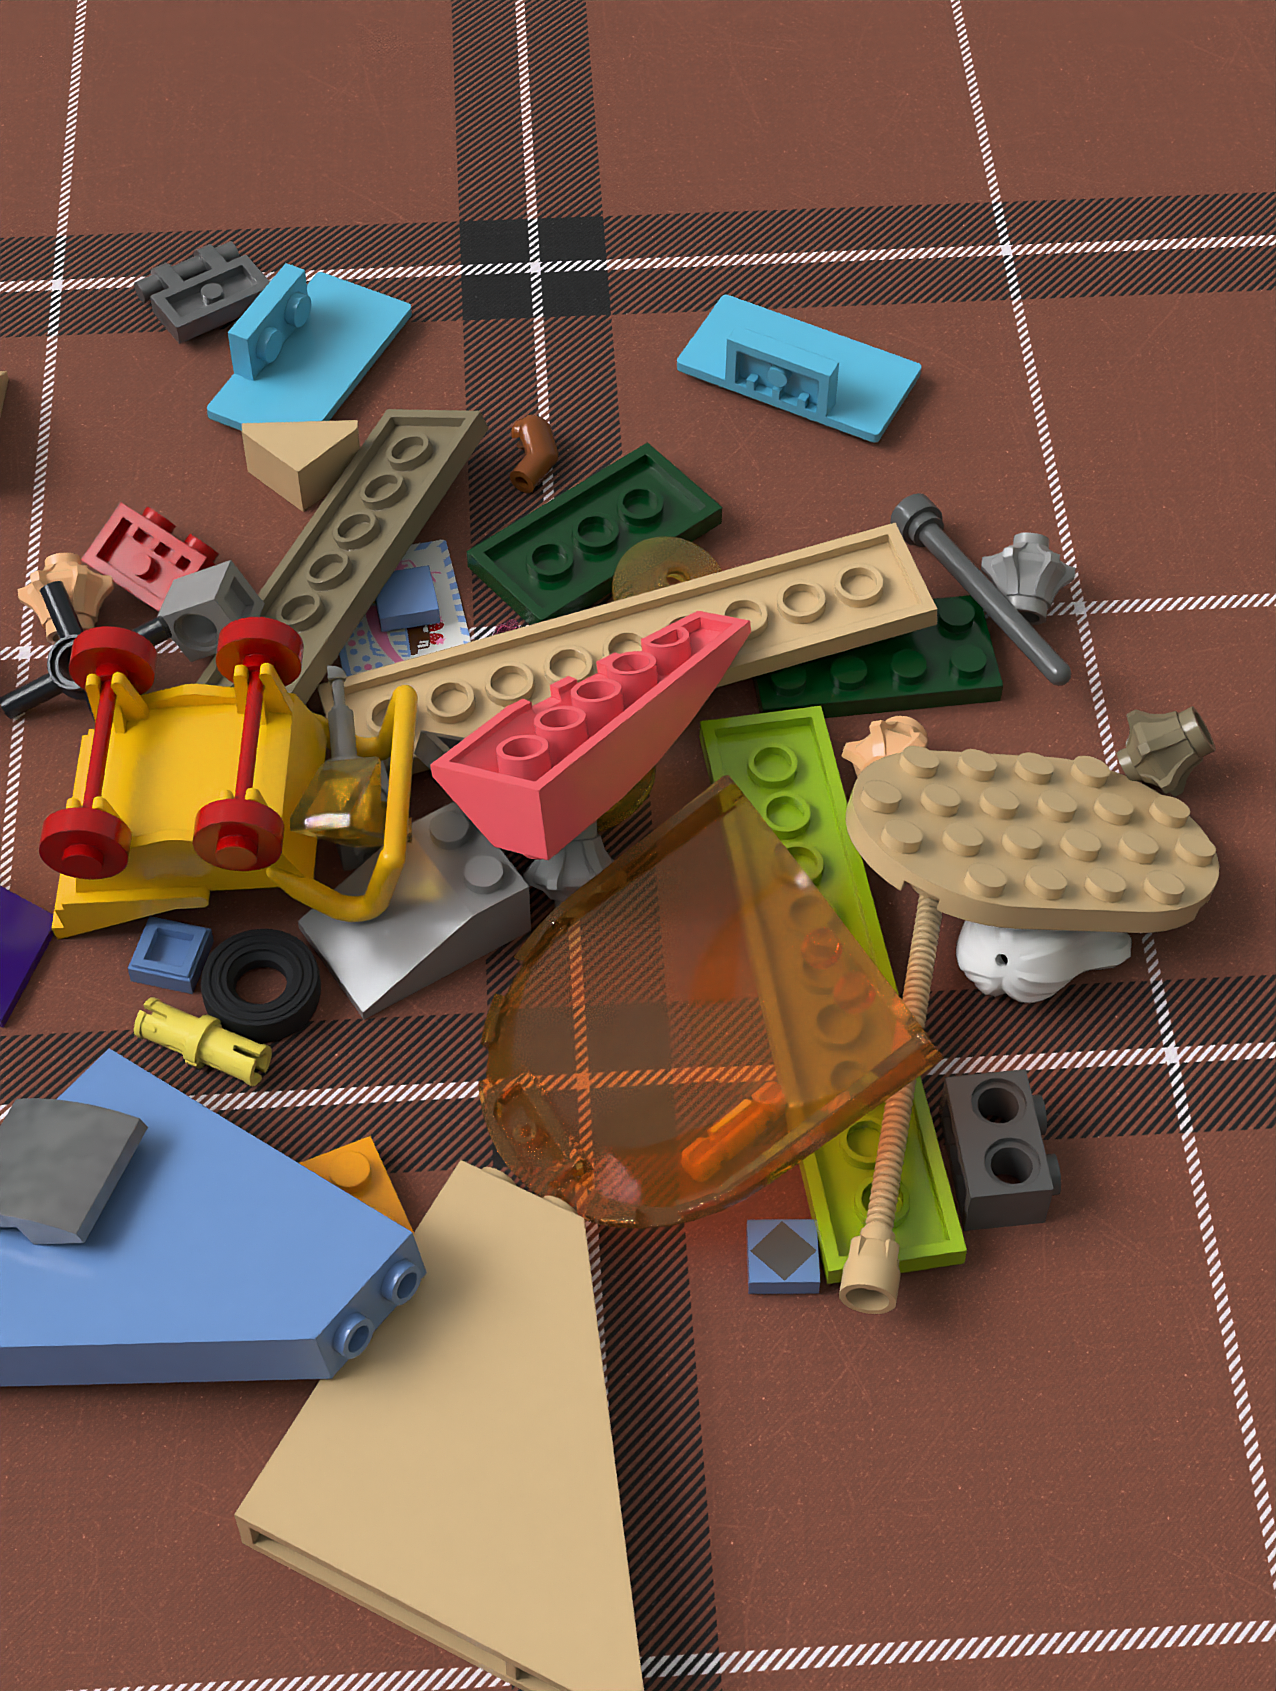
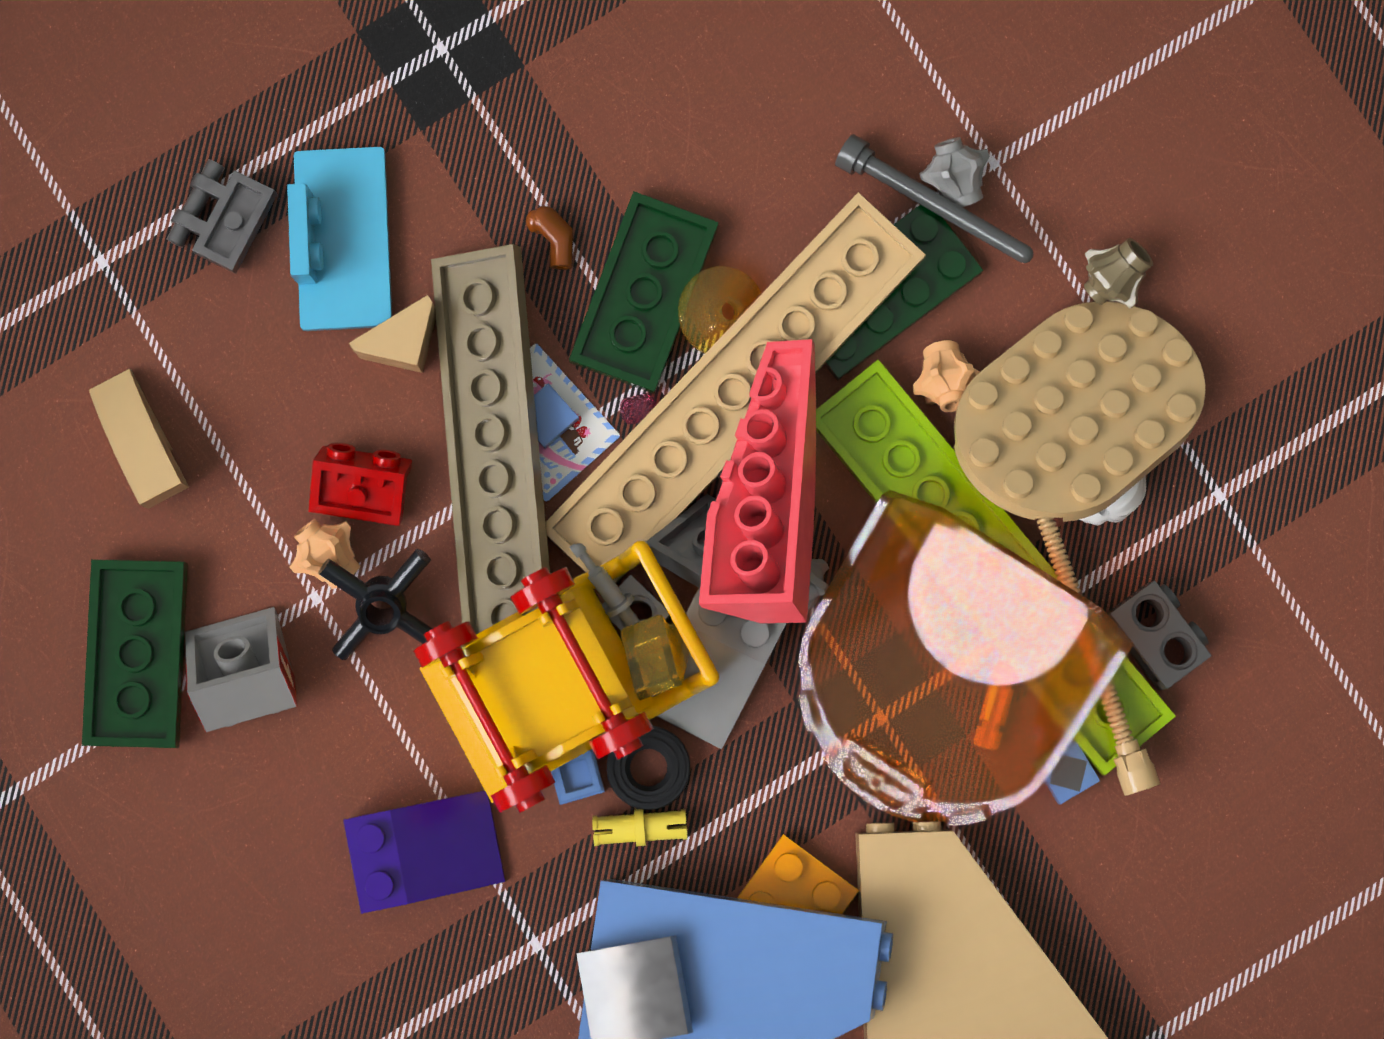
camera: 30 degrees left, 30 degrees up
light grey brick [157,560,265,662] -> none
medium azure bracket [677,295,922,443] -> none

